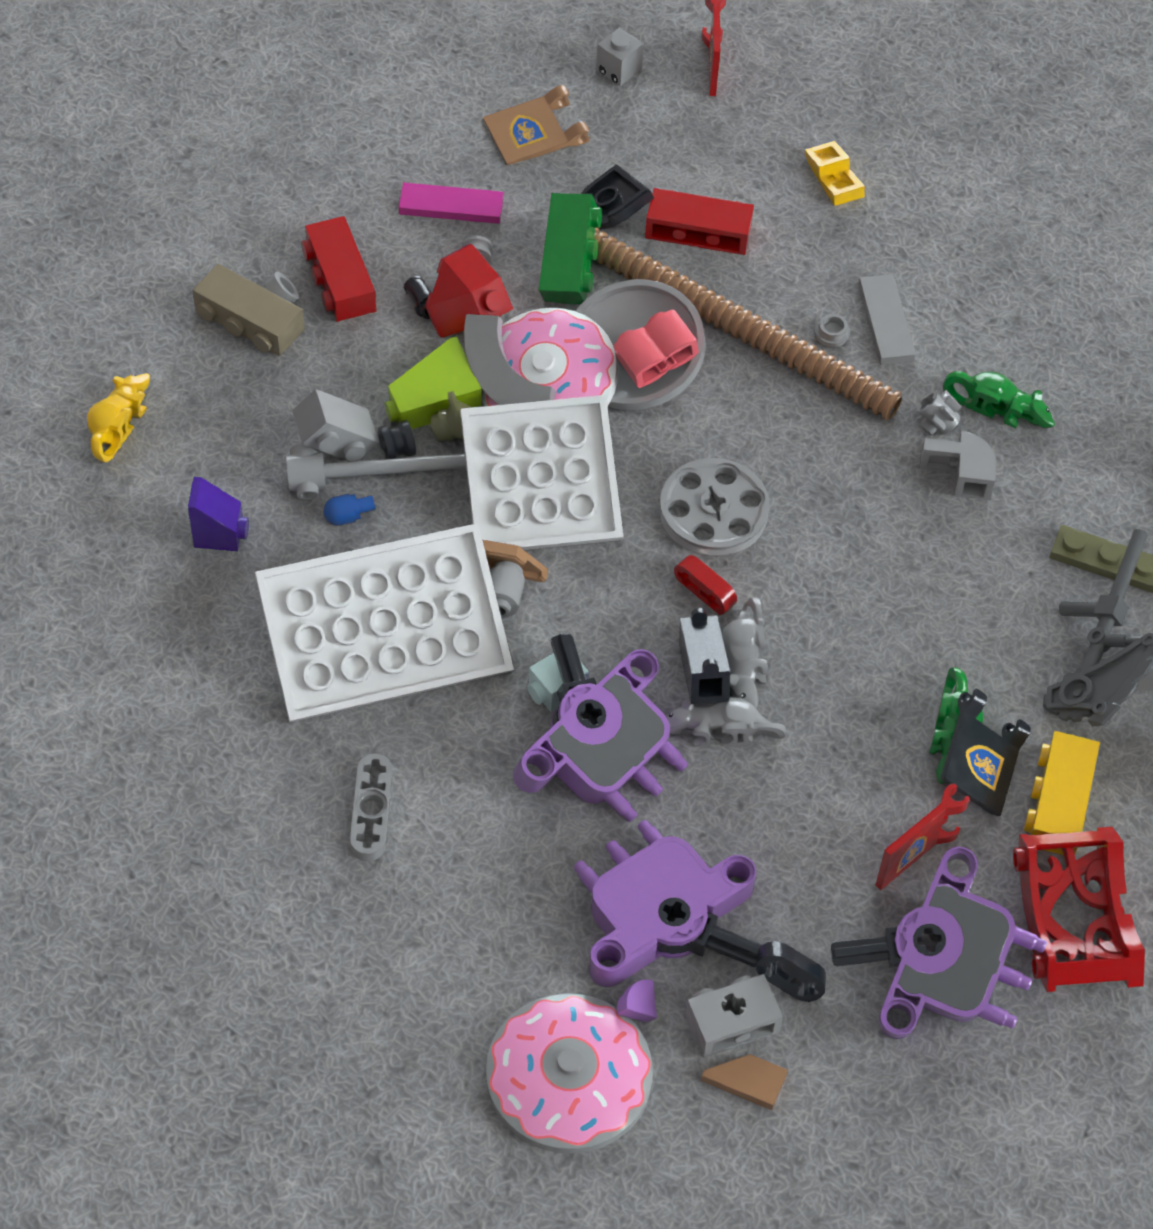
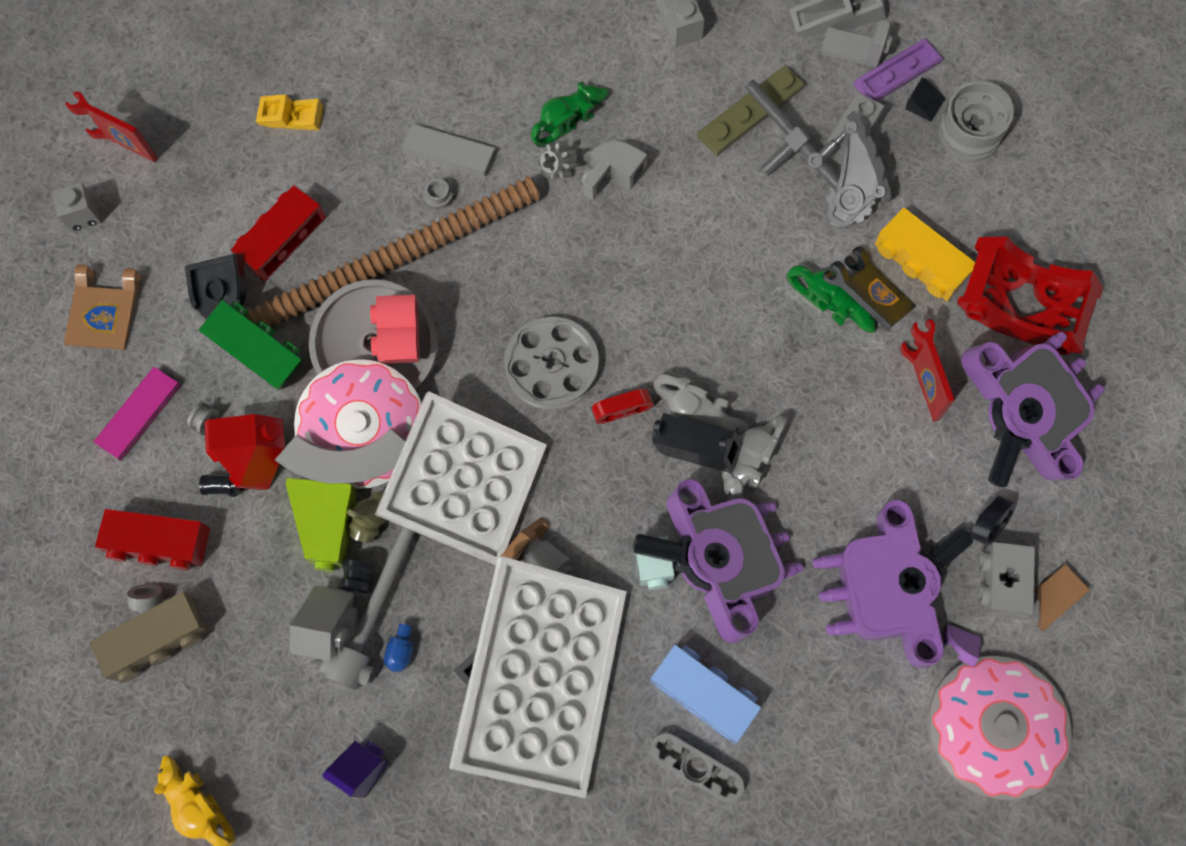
camera: 55 degrees left, 15 degrees up
none -> light blue brick [650,645,761,745]

